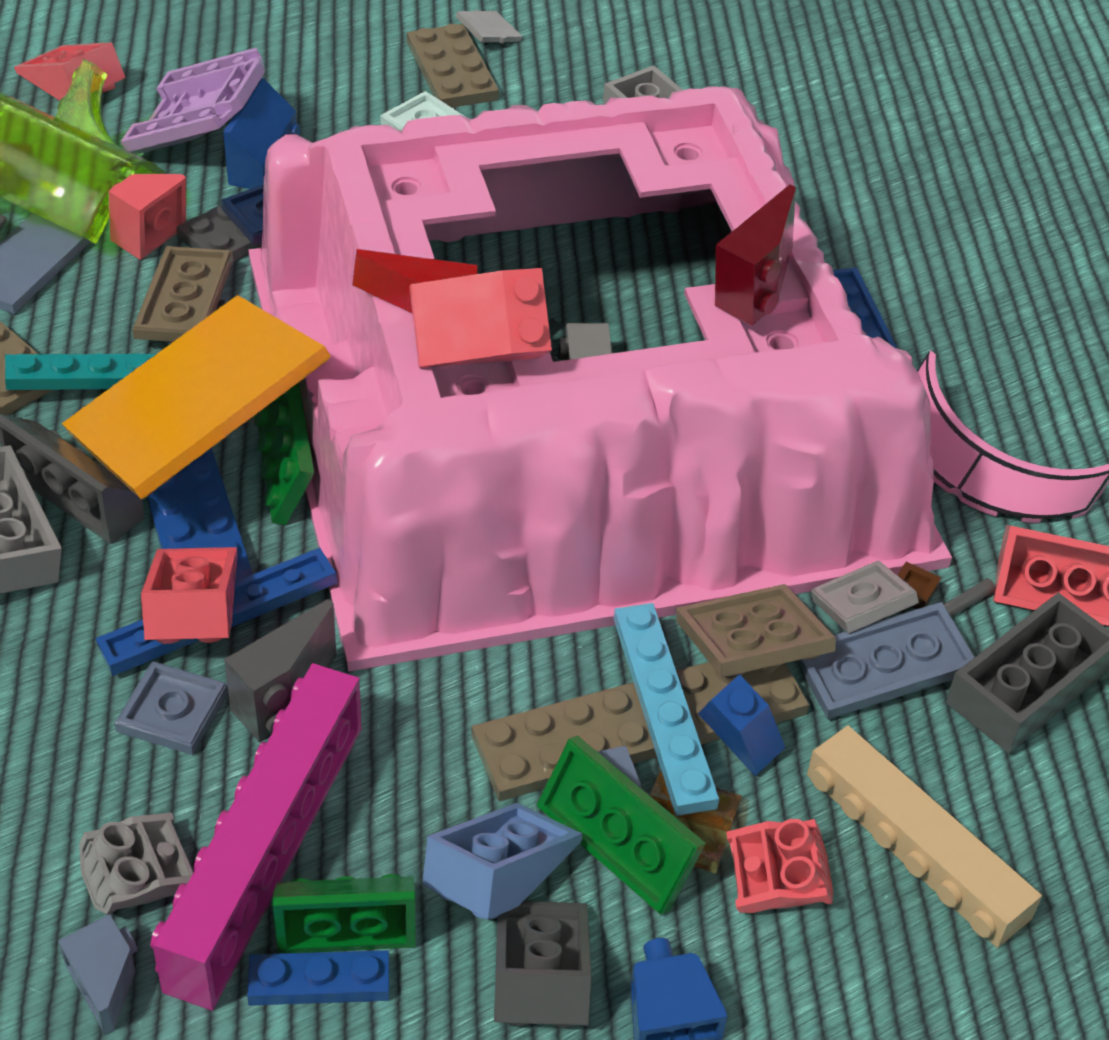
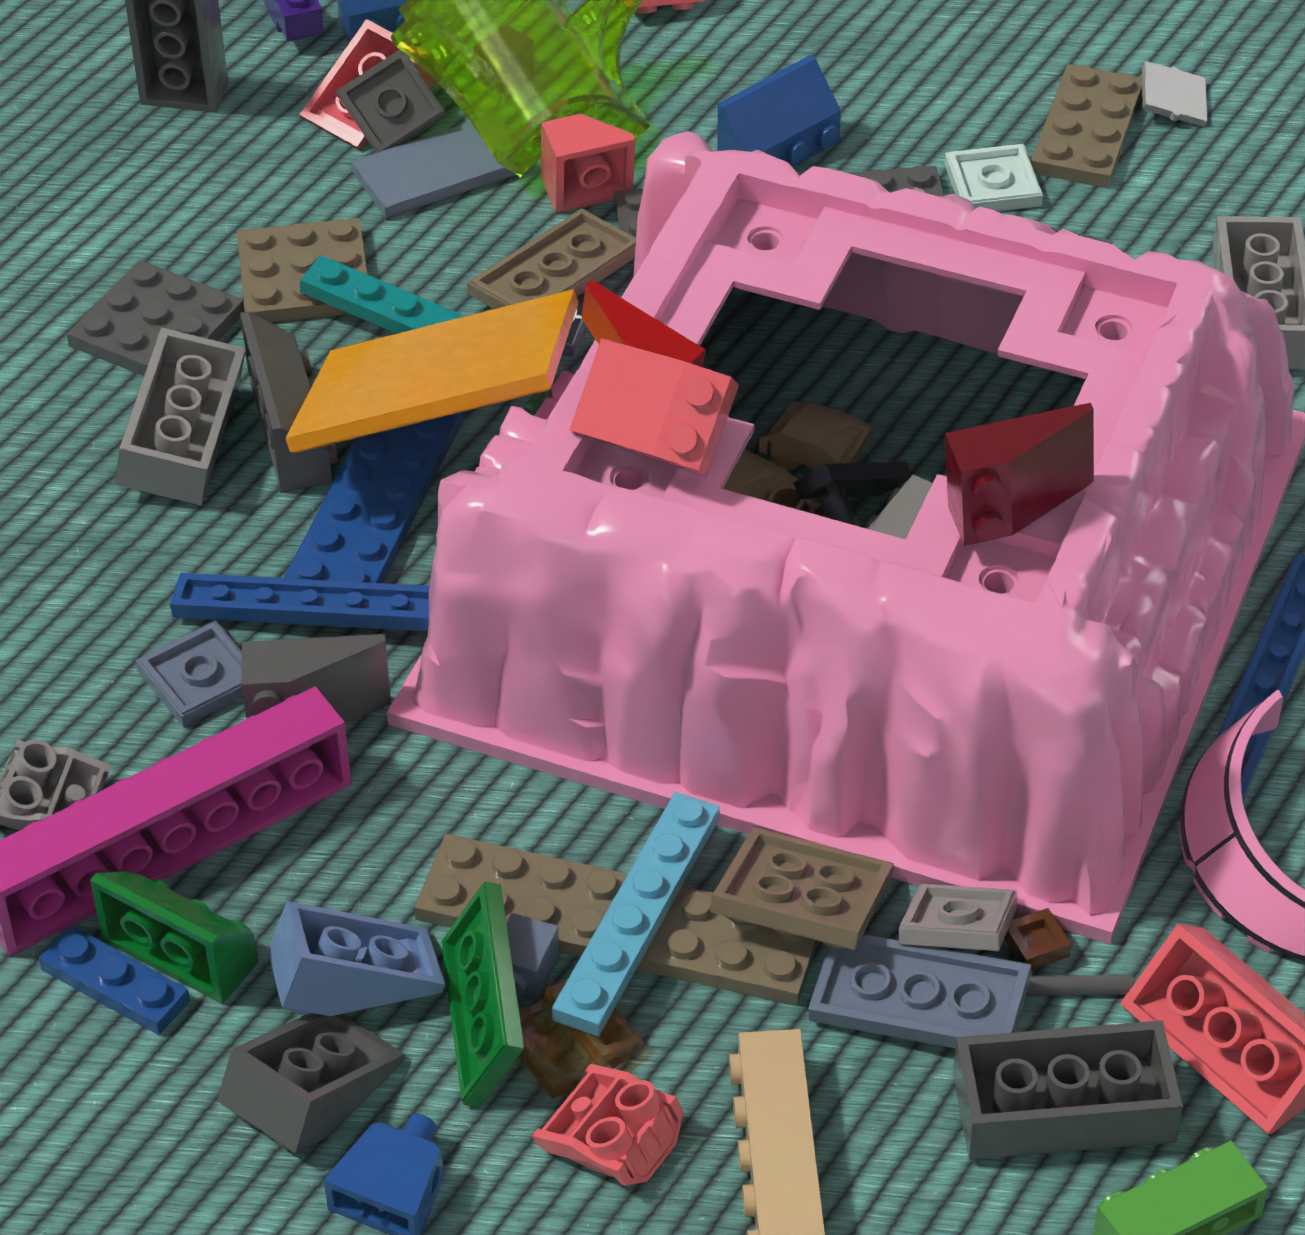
camera: 40 degrees right, 0 degrees up
lavender wedge [120,47,265,154] -> none
coral slope [141,547,237,644] -> none
blue slope [698,674,786,776] -> none

